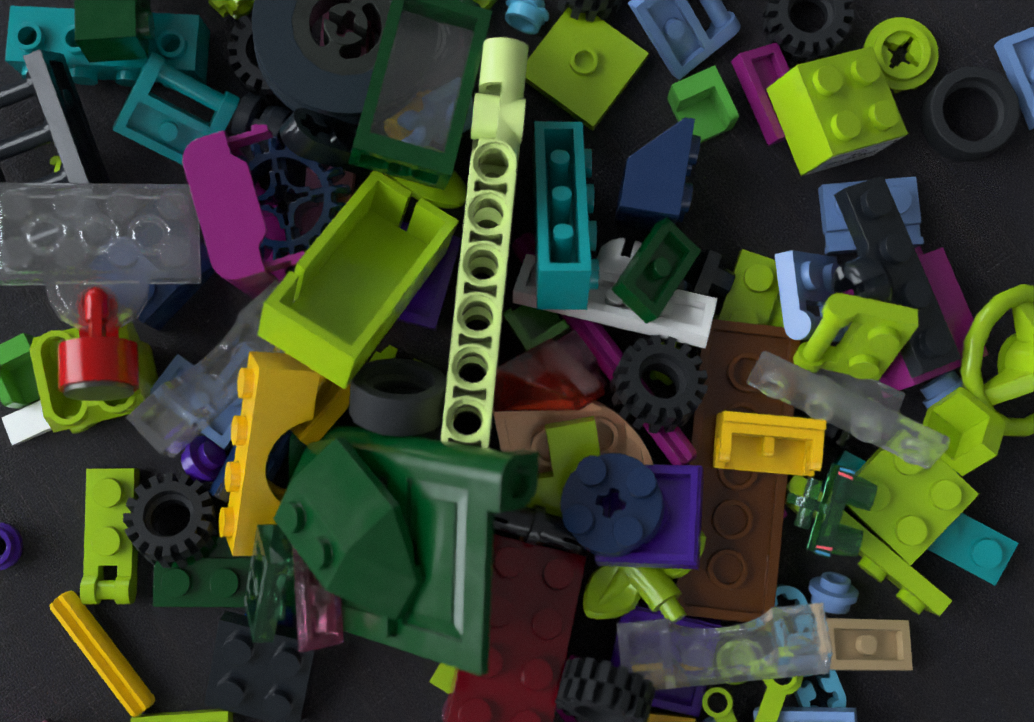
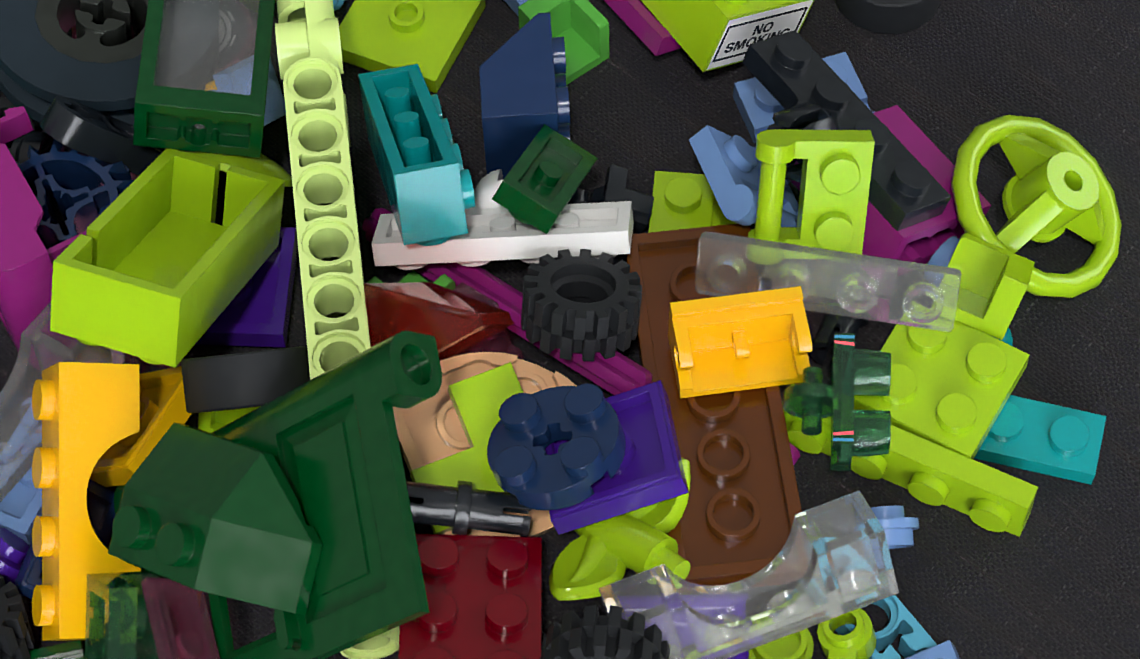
camera: 15 degrees left, 25 degrees down
tan plate [814,618,913,671] -> none

